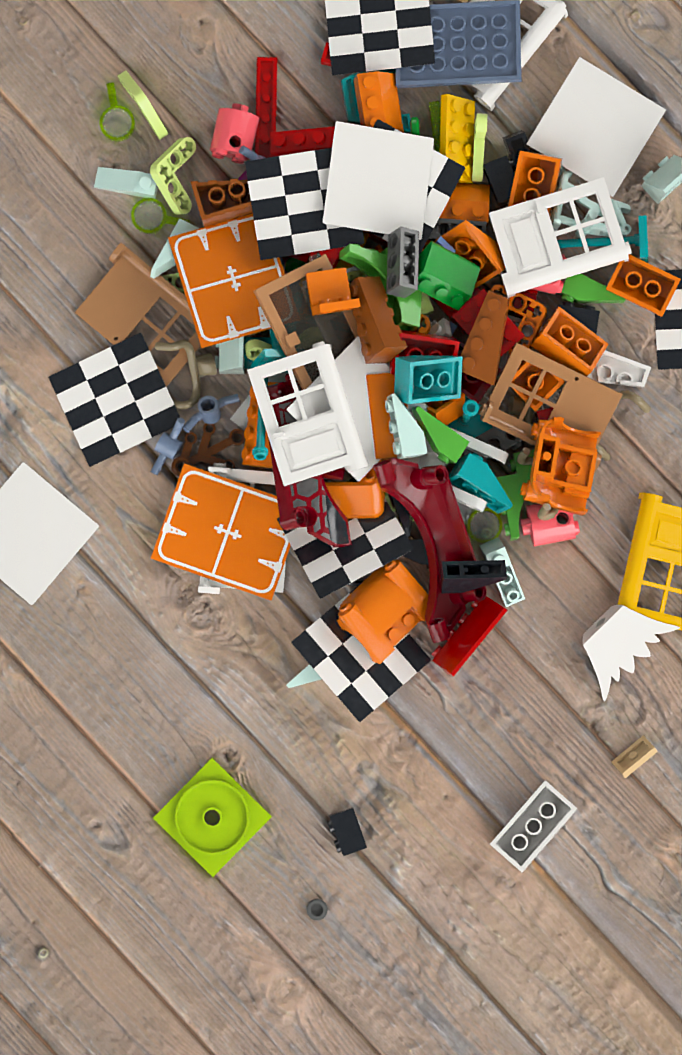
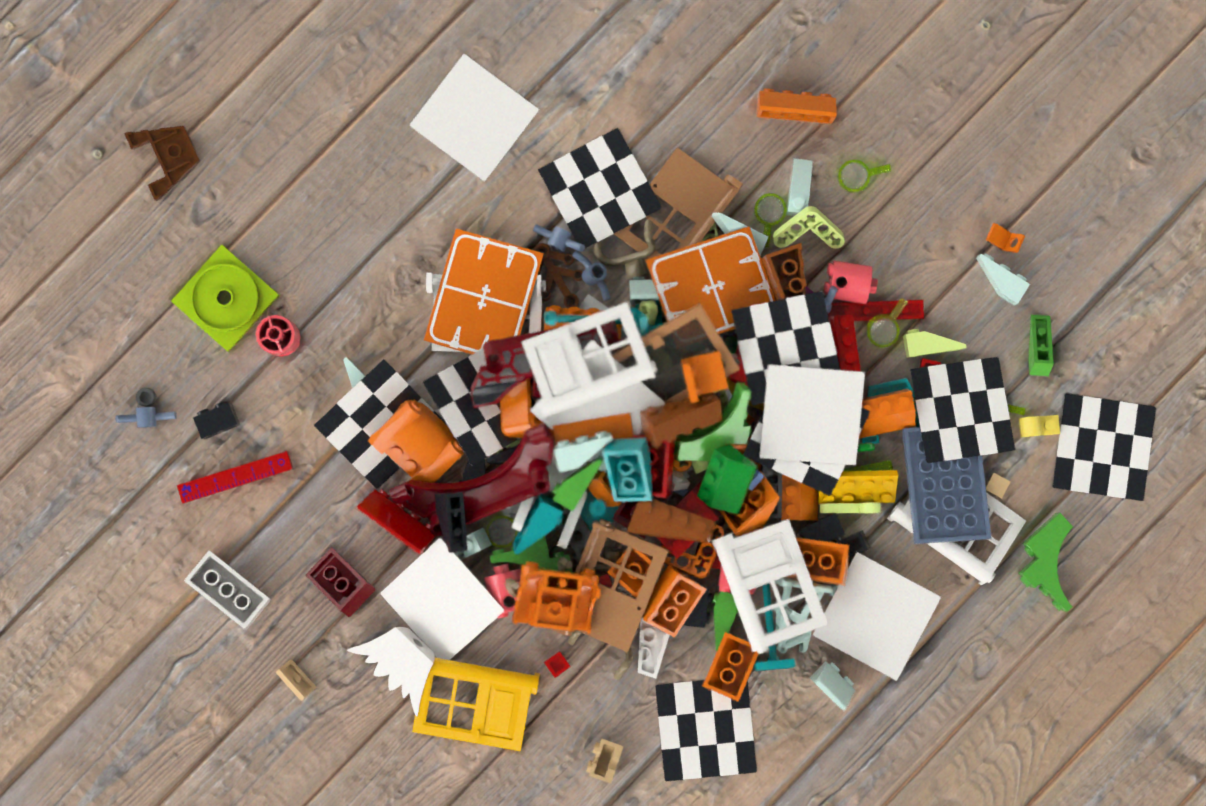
camera: 95 degrees right, 0 degrees up
yellowish green beam [117,70,168,140] -> none
dark grey brick [386,226,419,298] -> none
none -> sand blue piece [115,407,177,428]
none -> reddish brown wing [124,126,200,201]
none -> red tile [177,451,293,504]
none -> coral cylinder [256,315,301,357]
none -> dark red slope [305,547,376,618]
none -> white sticker [381,538,504,660]
none -> red plate [544,651,571,678]
none -> orange slope [756,89,837,124]
none -> piece [866,298,908,348]
none -> yellowish green slope [903,329,966,358]

